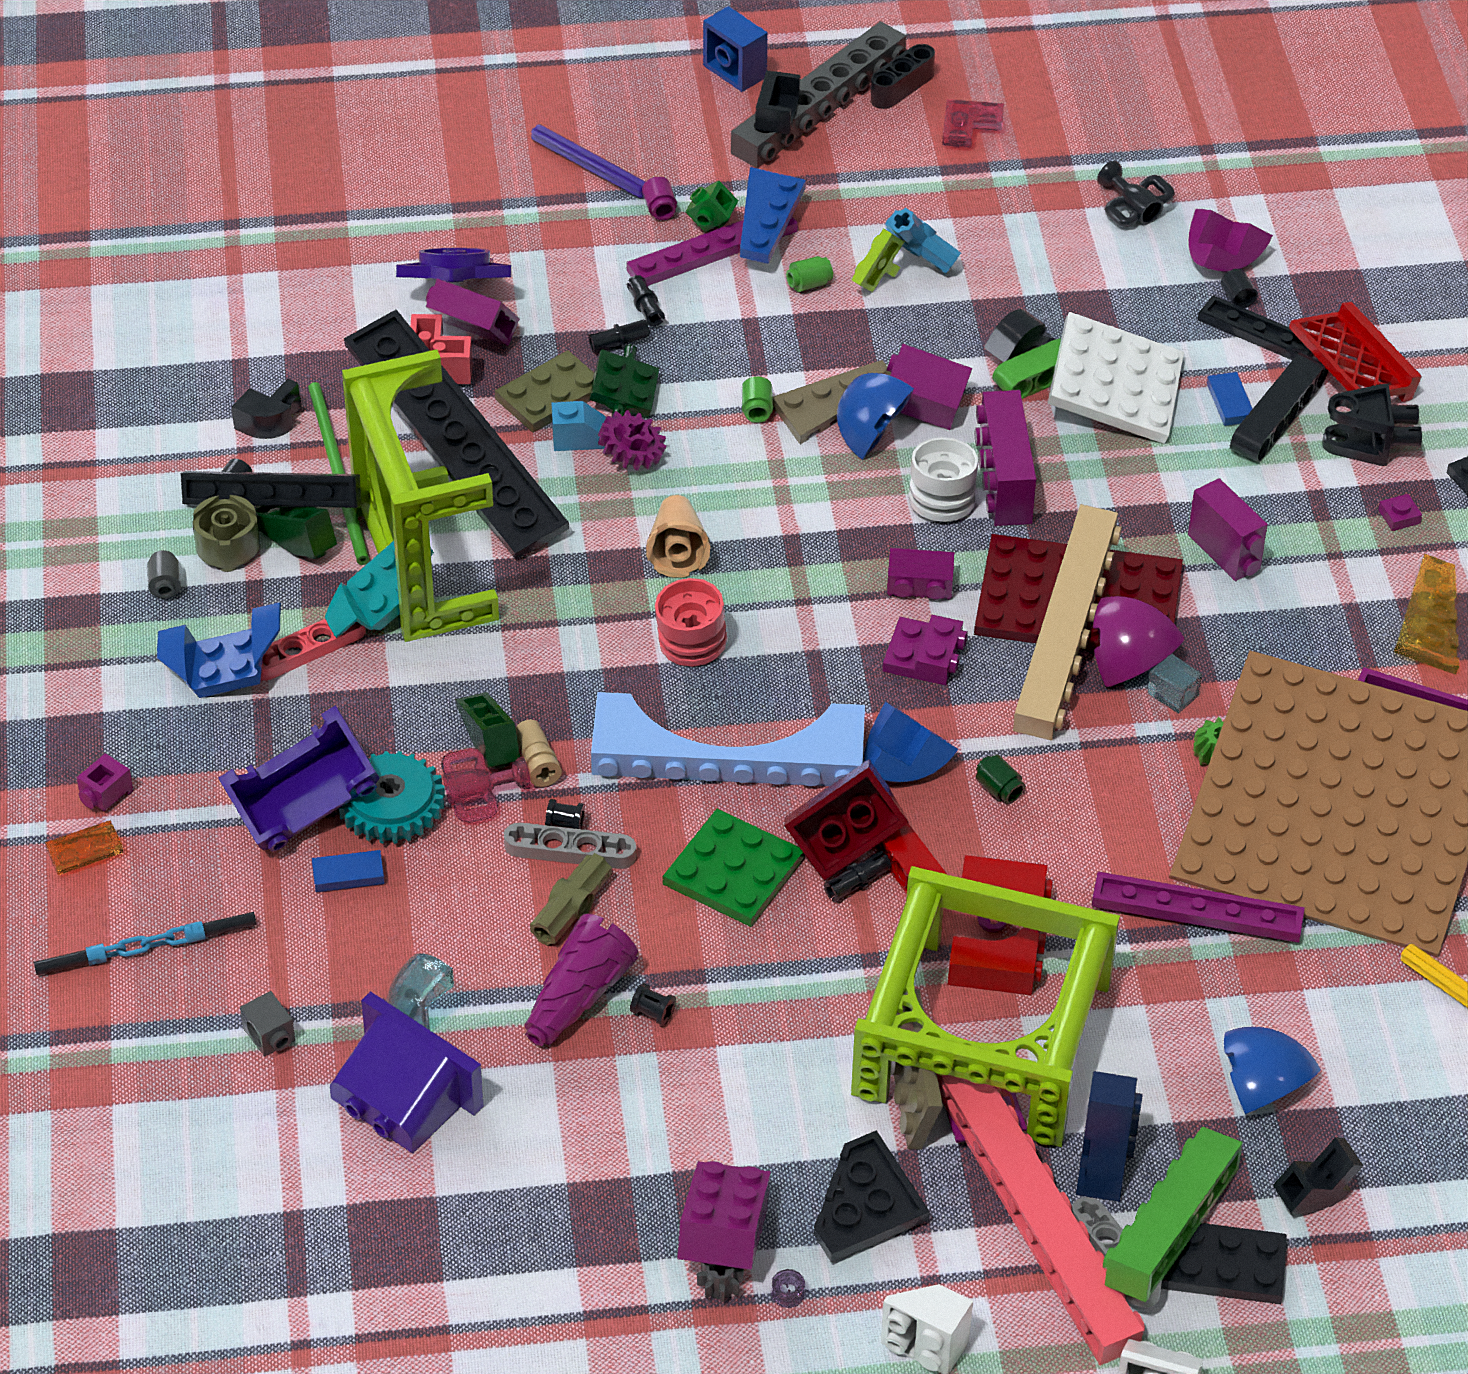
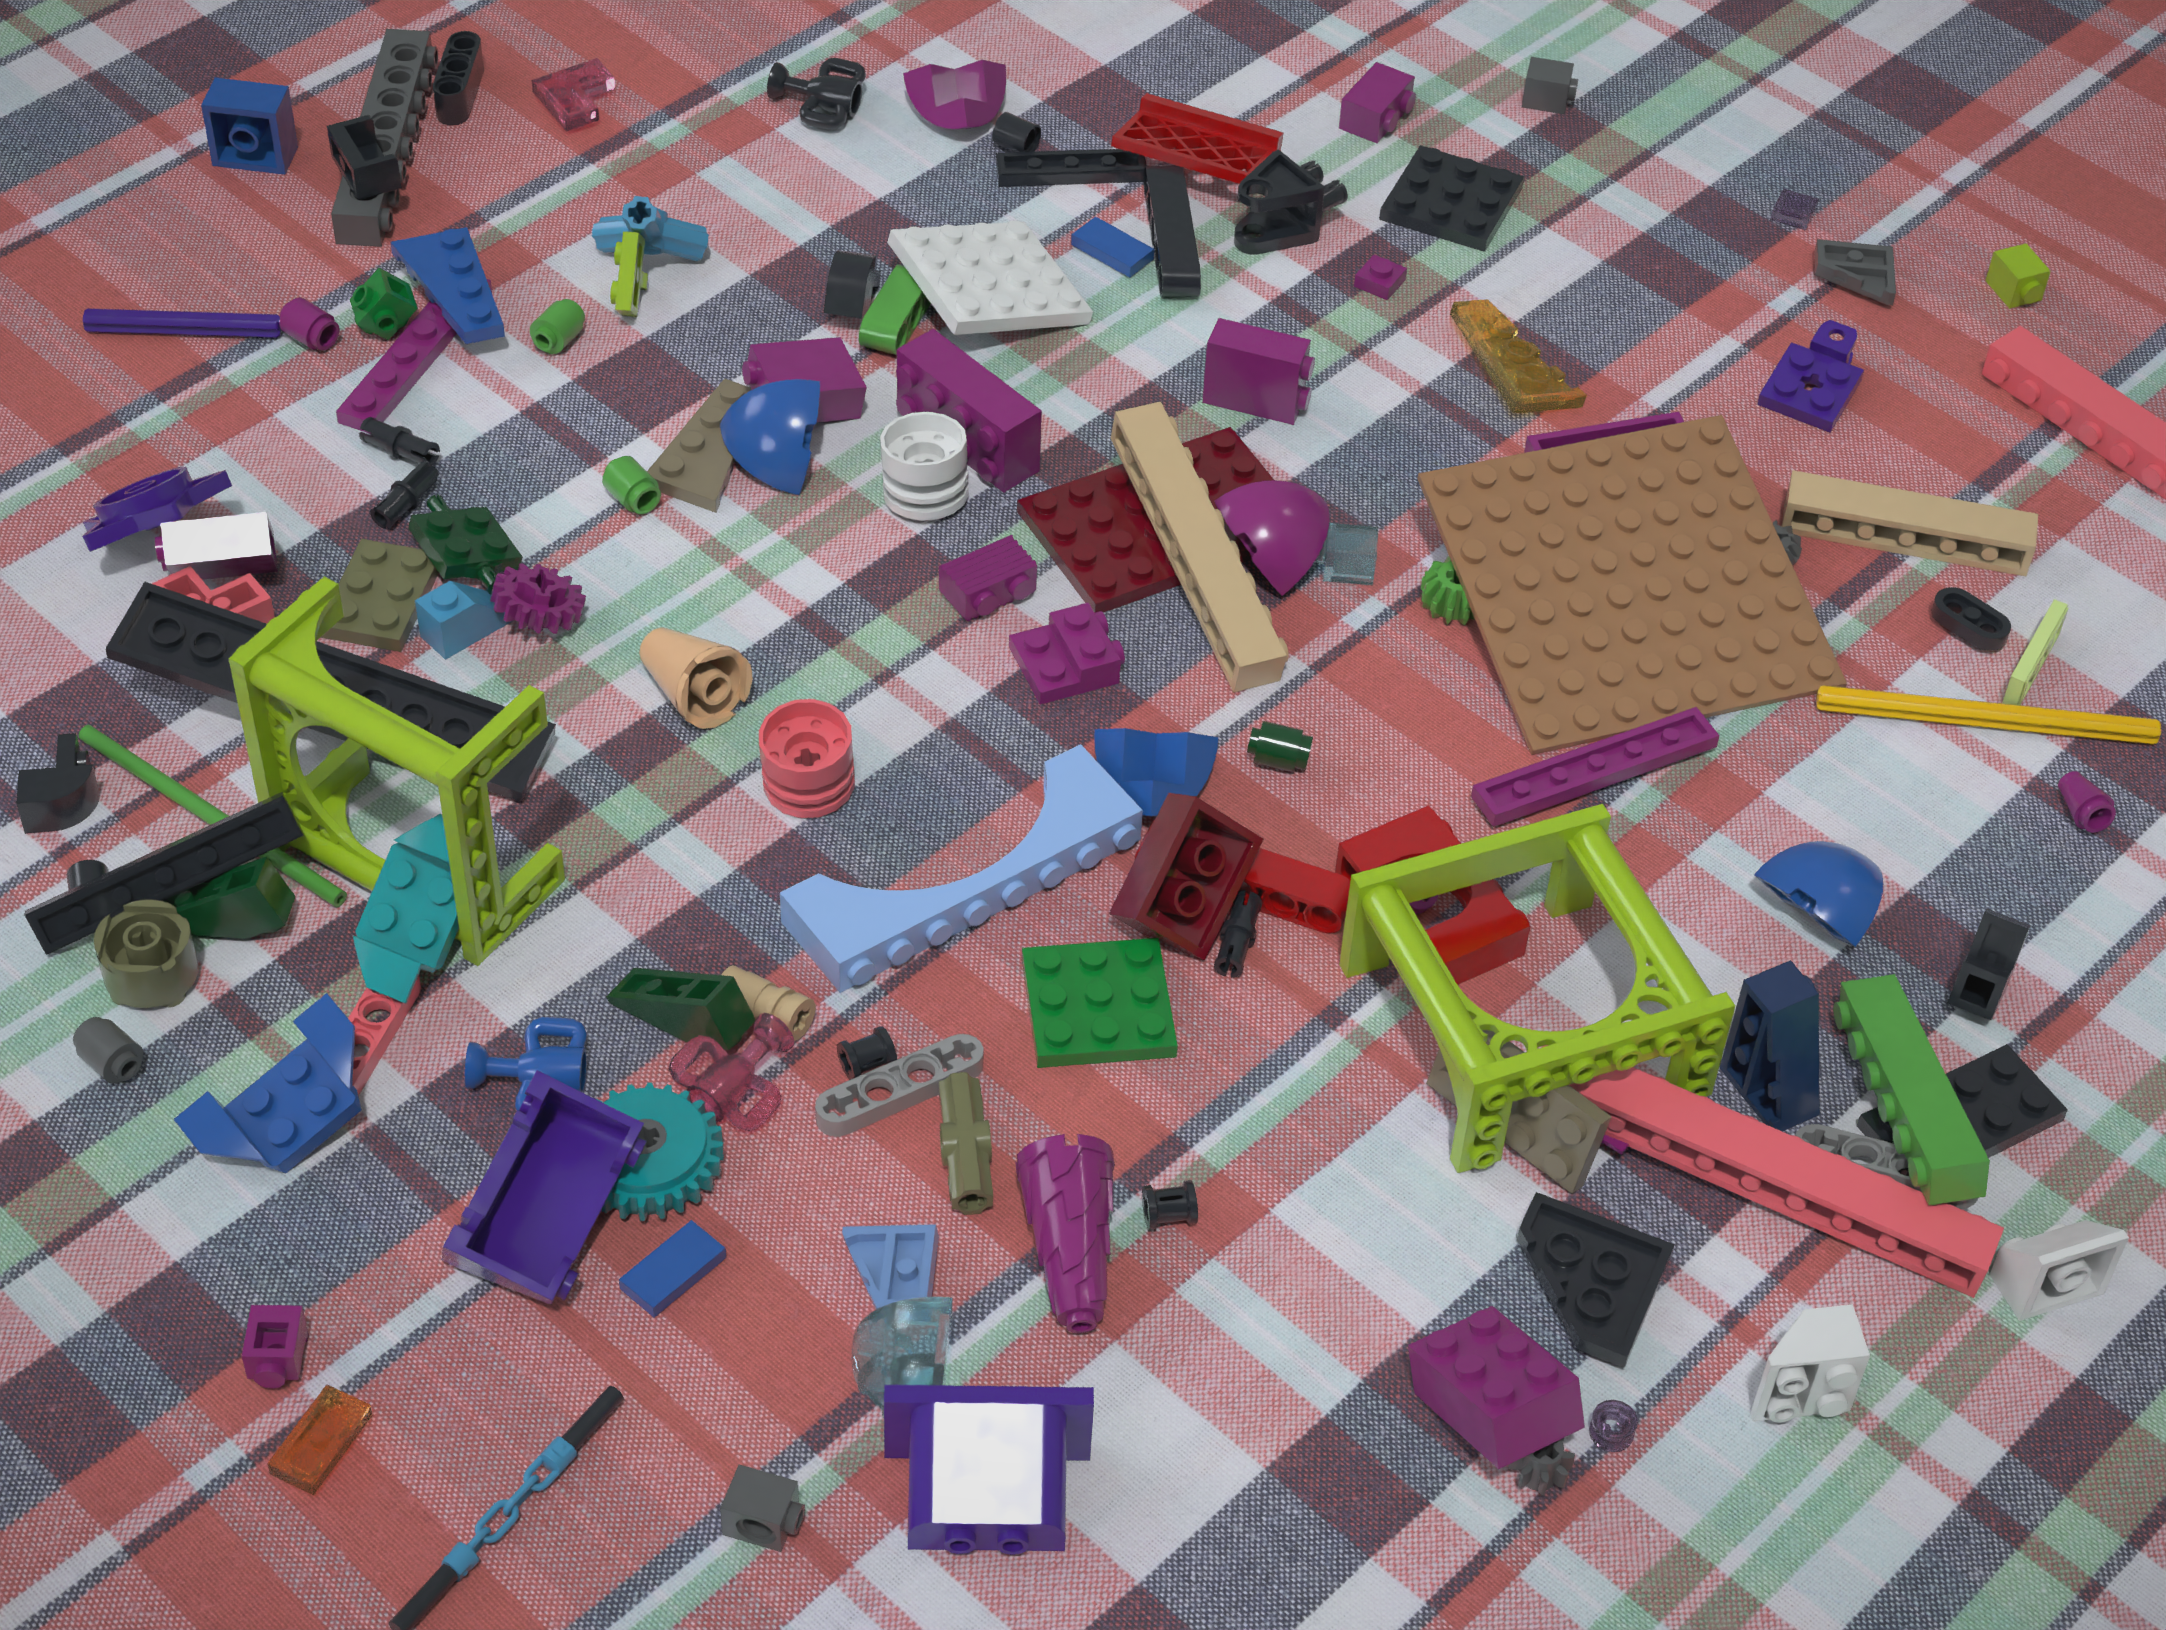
camera: 40 degrees left, 0 degrees up
none -> blue piece [465,1017,587,1111]
none -> medium blue wing [842,1224,939,1319]

